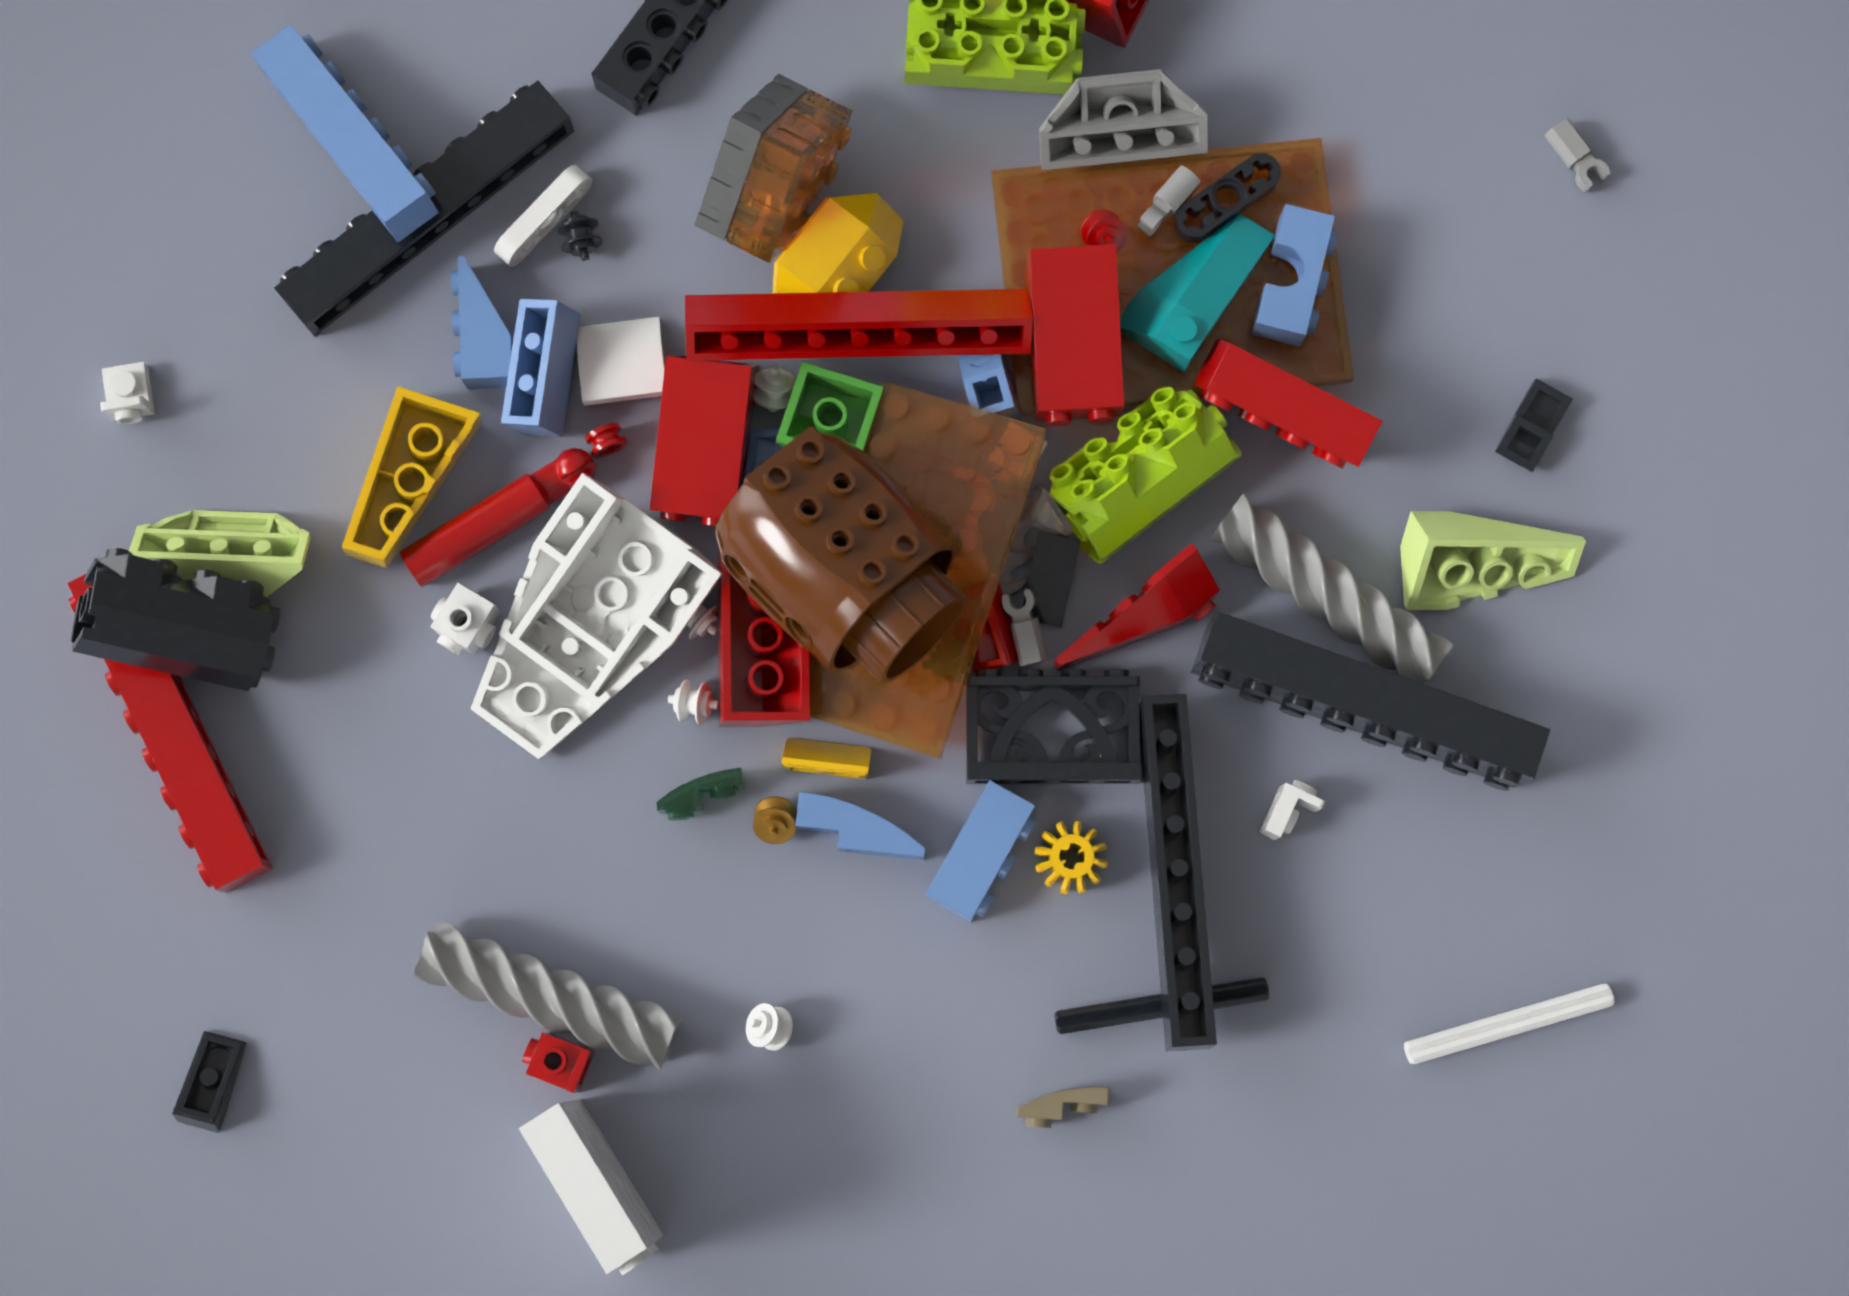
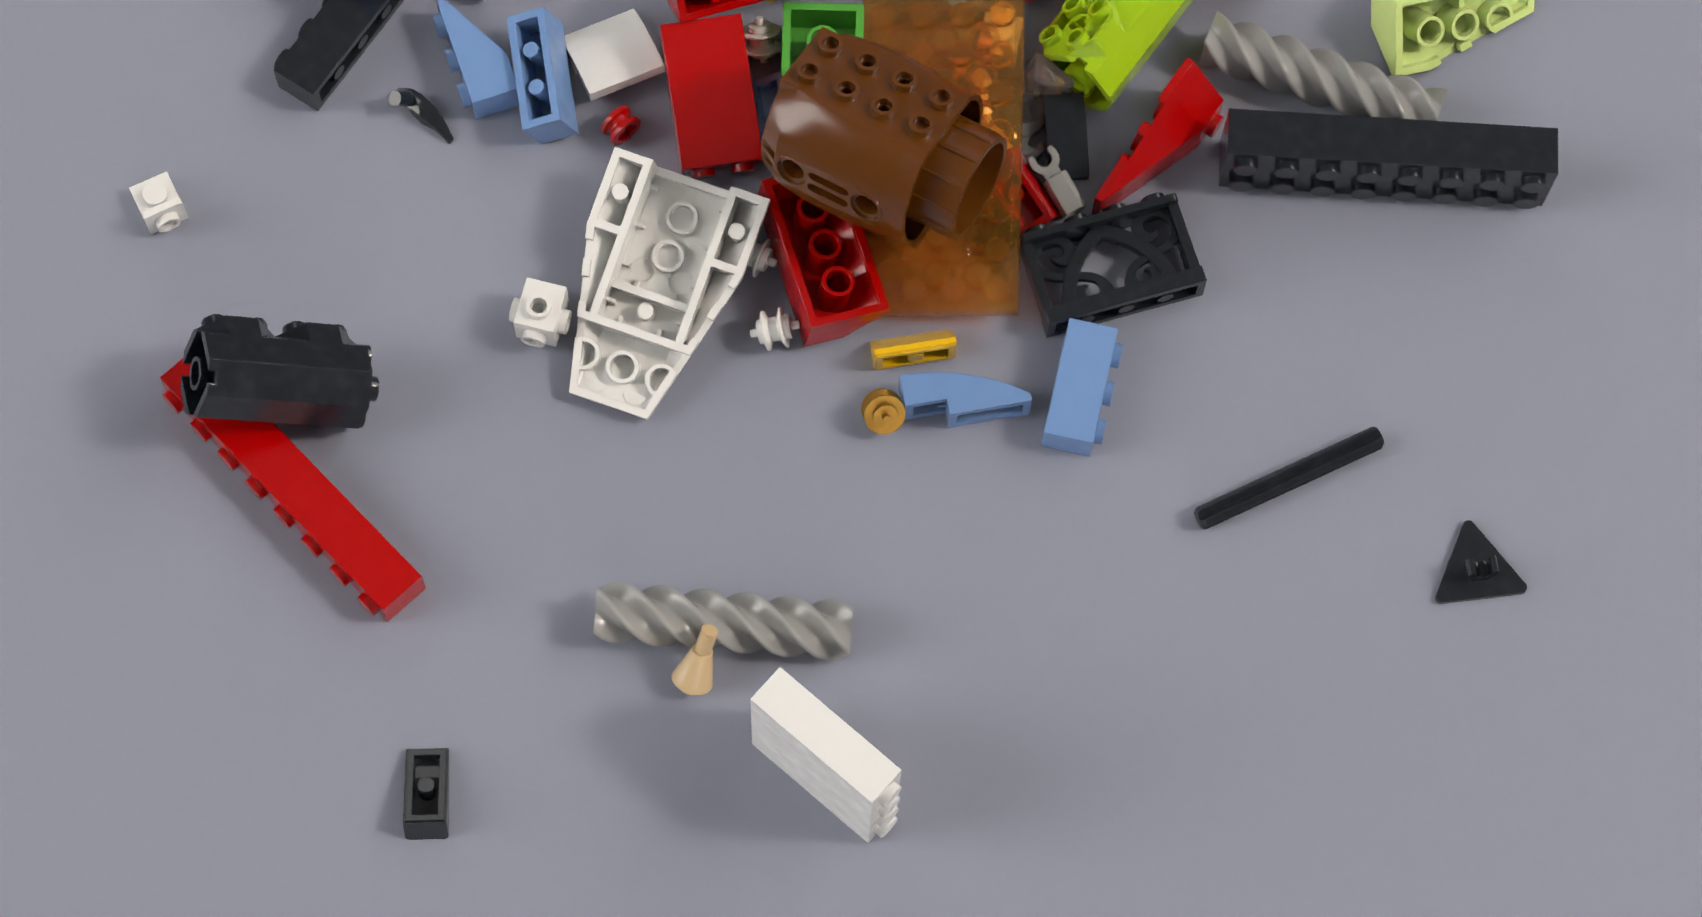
camera: 15 degrees left, 10 degrees down
yellowish green wedge [129,510,311,597] -> none
yellow wedge [342,386,482,568] -> none
red piece [399,448,596,587] -> none
red brick [522,1032,595,1093] -> none
clear green slope [656,767,745,821] -> none
white wheel [746,1003,793,1051] -> none
dark tan slope [1016,1087,1109,1128] -> none
yellow gear [1034,821,1108,895] -> none
black brick [1139,694,1217,1052] -> none
white bracket [1258,780,1325,840] -> none
white axle [1404,984,1615,1064] -> none
none -> black bar [388,88,454,144]
none -> tan cone [672,624,718,695]
none -> black piece [1435,520,1527,604]

